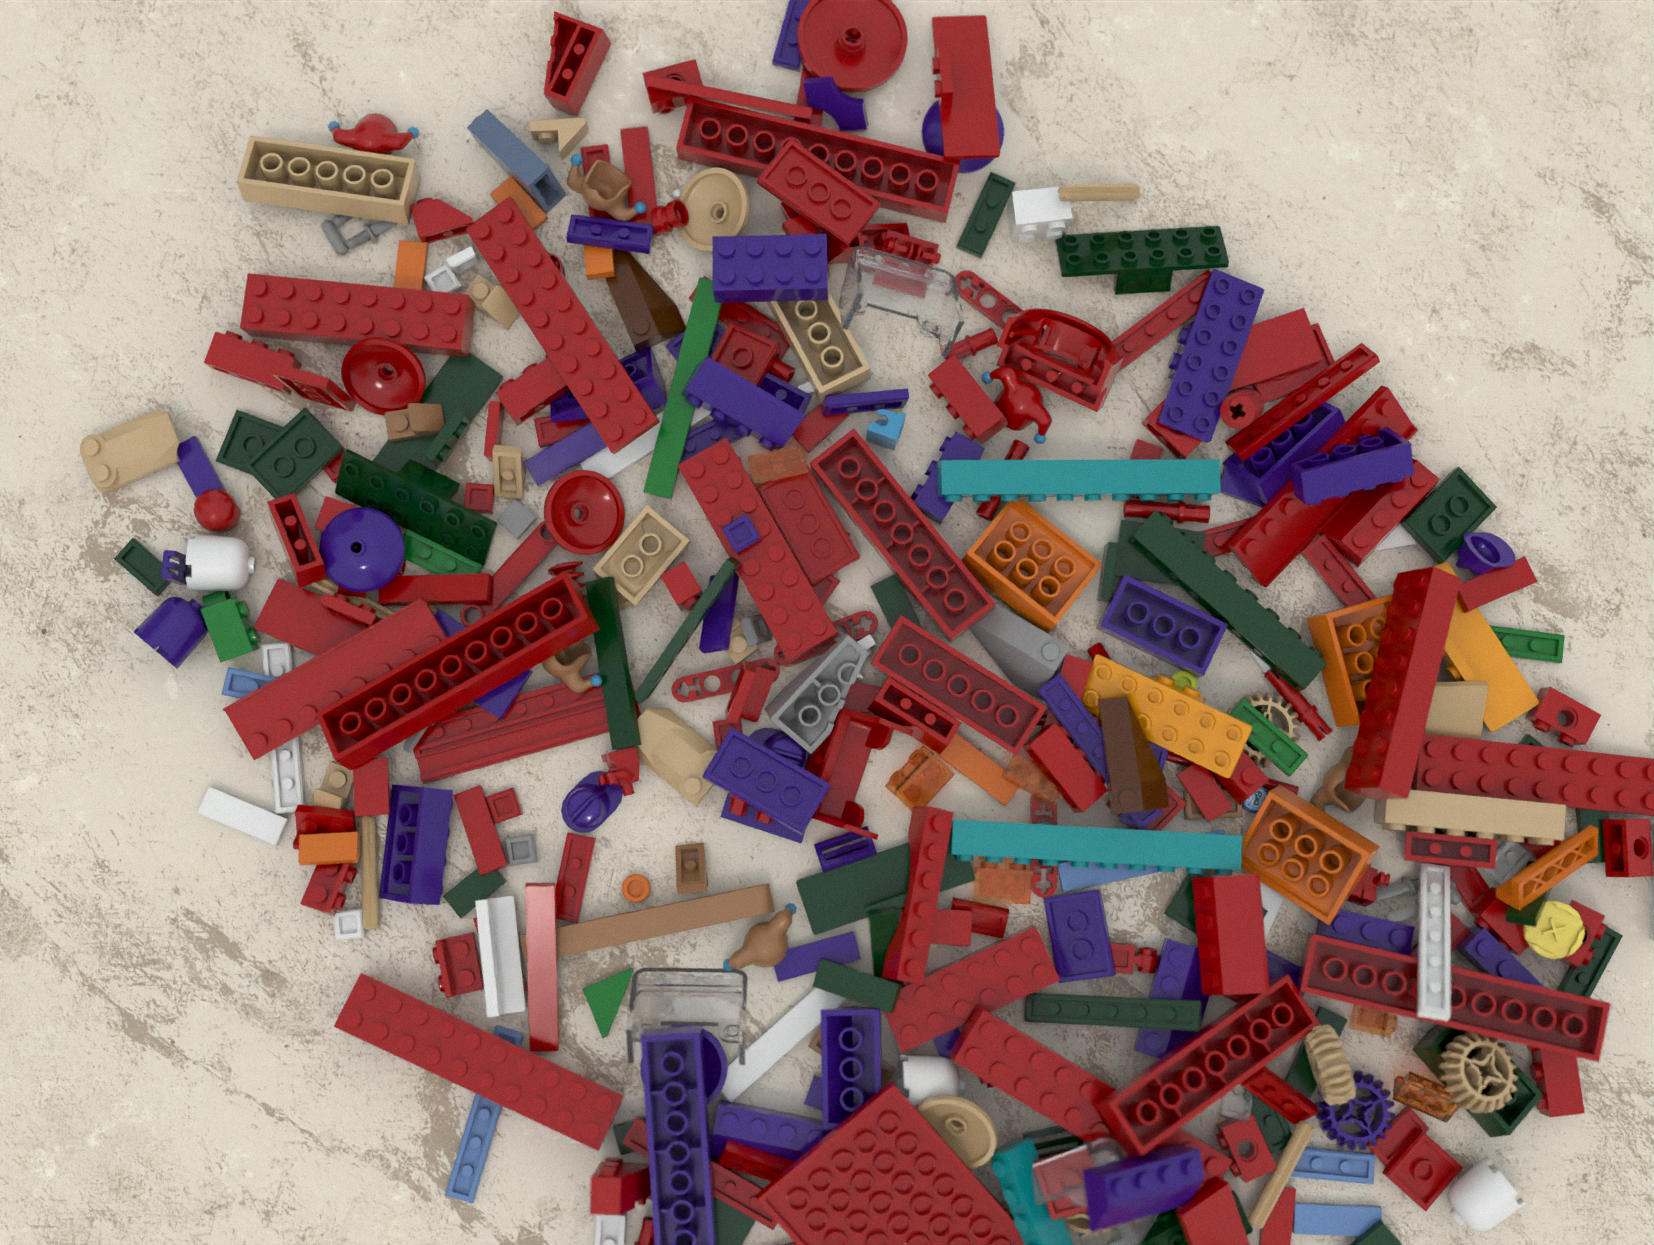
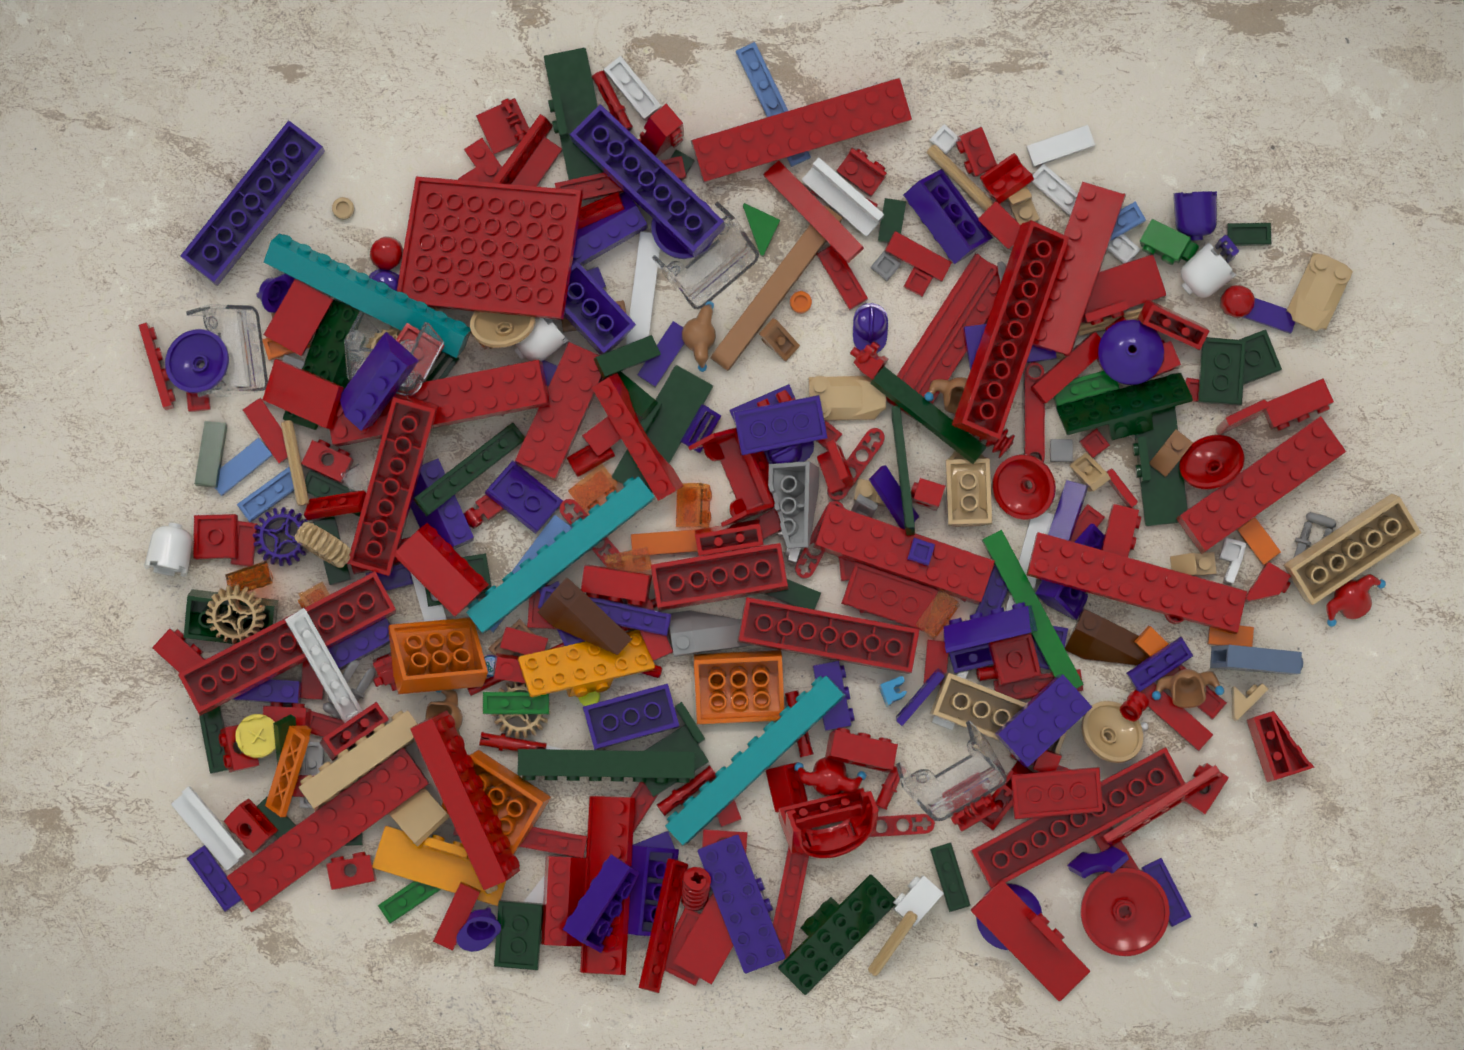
camera: 140 degrees right, 0 degrees up
orange tile [298,832,359,866] -> none
none -> red panel [766,762,808,812]

